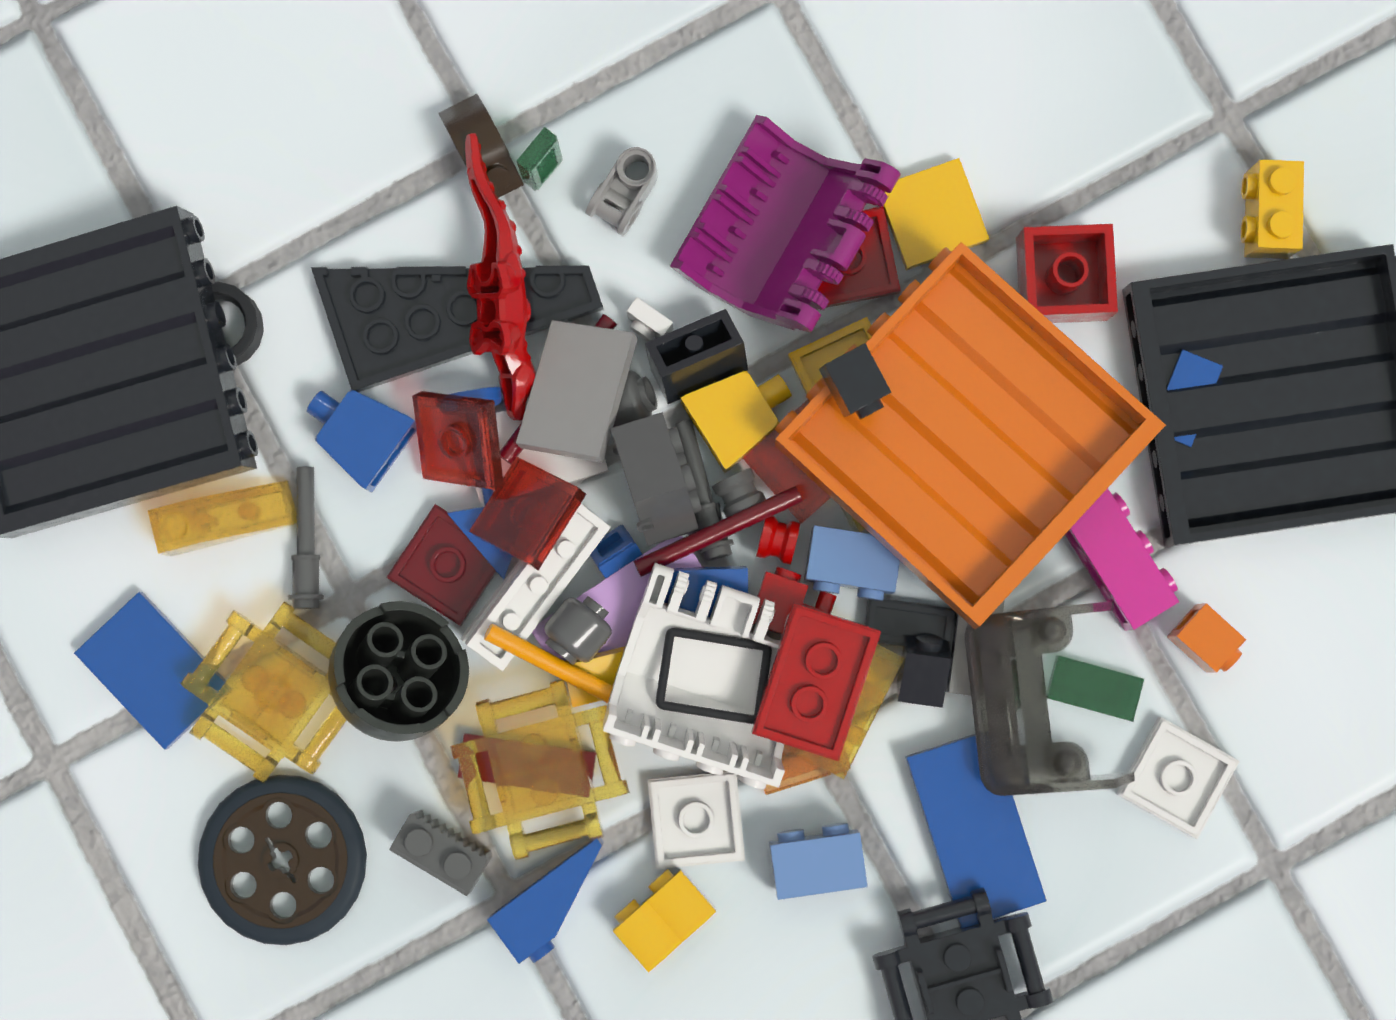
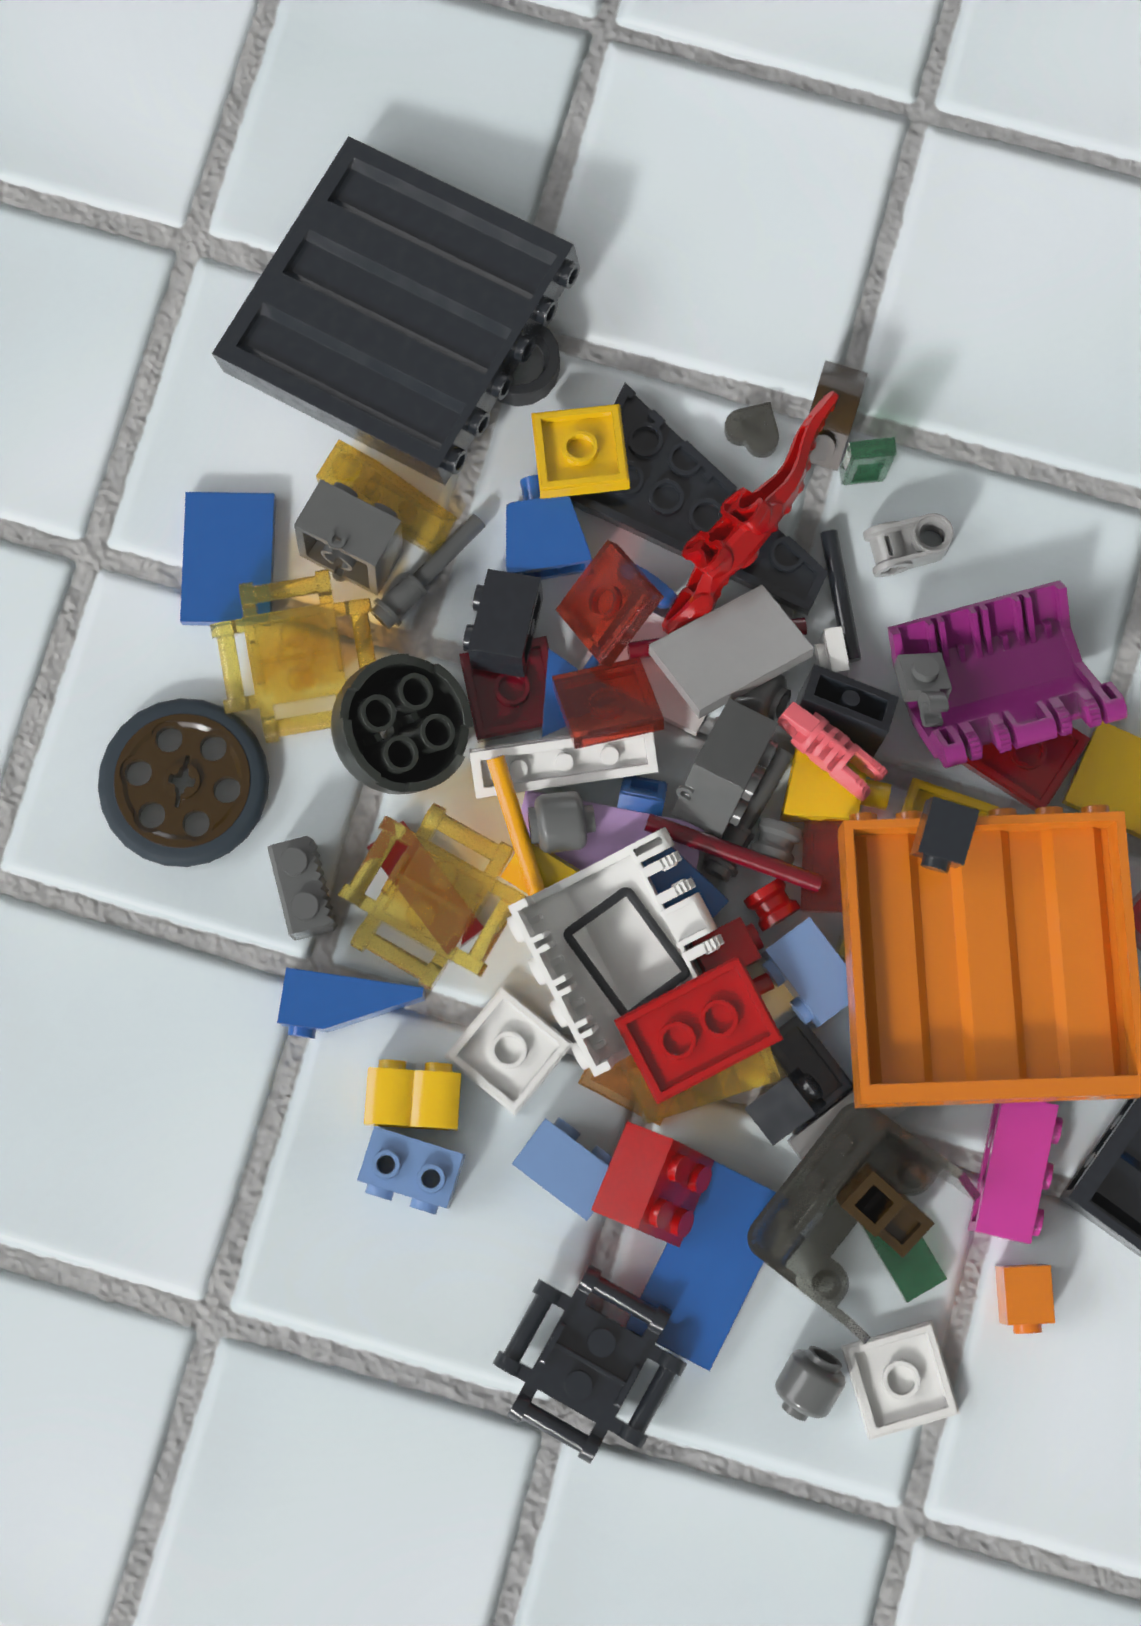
camera: 45 degrees right, 5 degrees down
none -> dark grey brick [294,479,403,596]
none -> medium blue brick [357,1126,466,1215]
none -> black brick [463,569,543,678]
none -> yellow tile [531,404,630,499]
none -> red brick [591,1121,715,1248]
none -> clear smoke tile [724,402,779,458]
none -> dark grey head [775,1346,846,1421]
none -> coral hinge [777,702,888,801]
none -> black bar [820,529,862,663]
none -> dark brown brick [835,1162,935,1258]
none -> dark grey plate [894,653,952,727]

